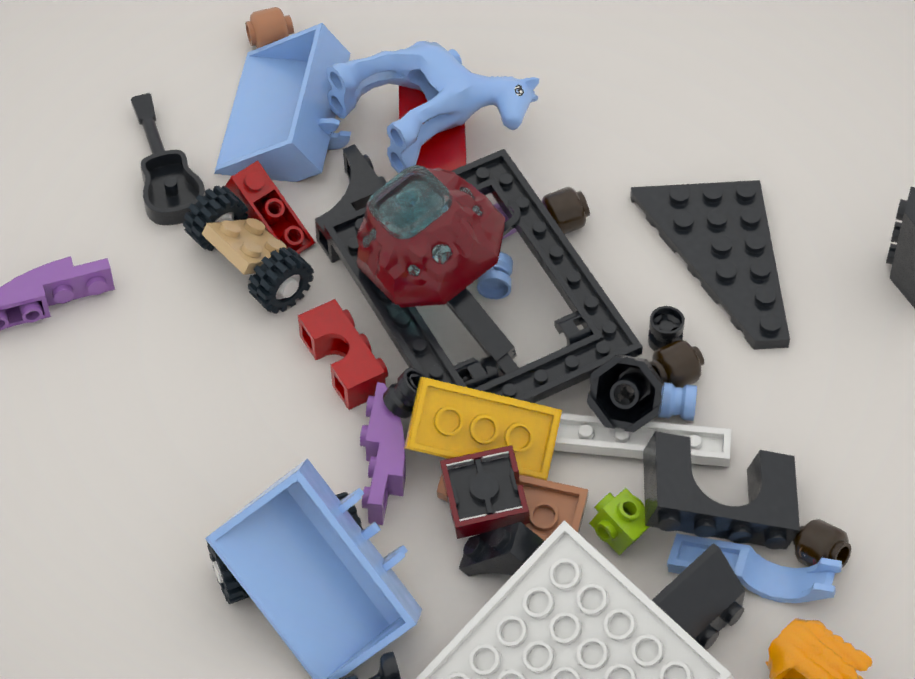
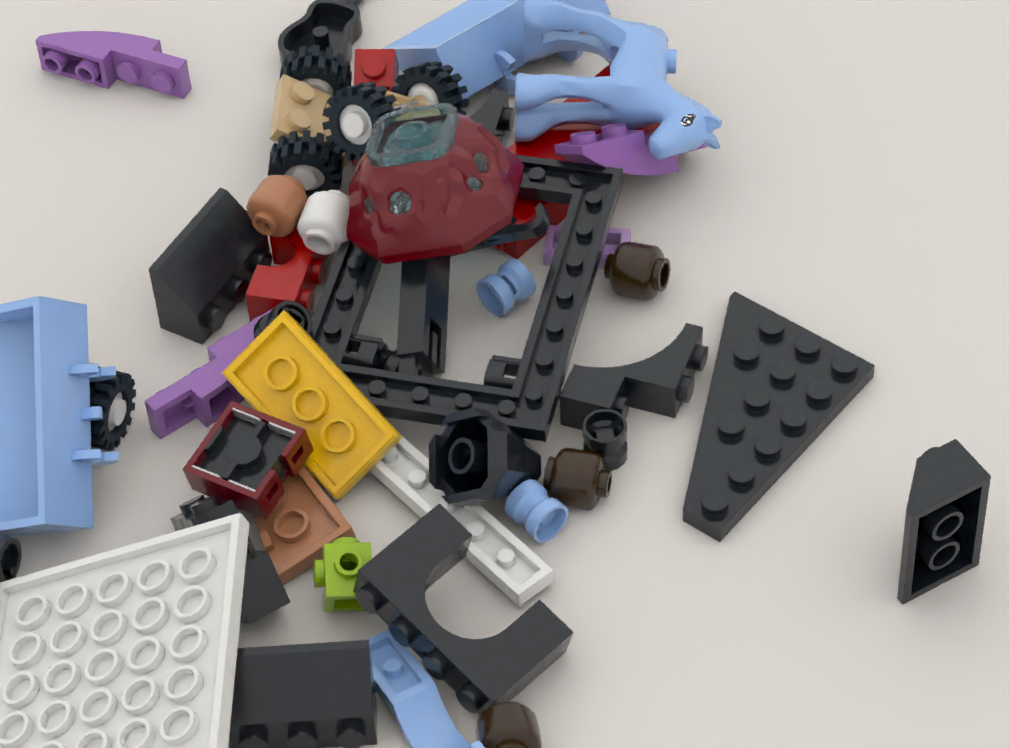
camera: 45 degrees right, 5 degrees down
none -> black slope [149,188,272,345]
none -> nougat head [246,175,308,237]
none -> white head [297,190,349,255]
none -> black plate [322,61,469,162]
none -> medium lavender slope [554,123,707,176]
none -> black arch [559,323,708,430]

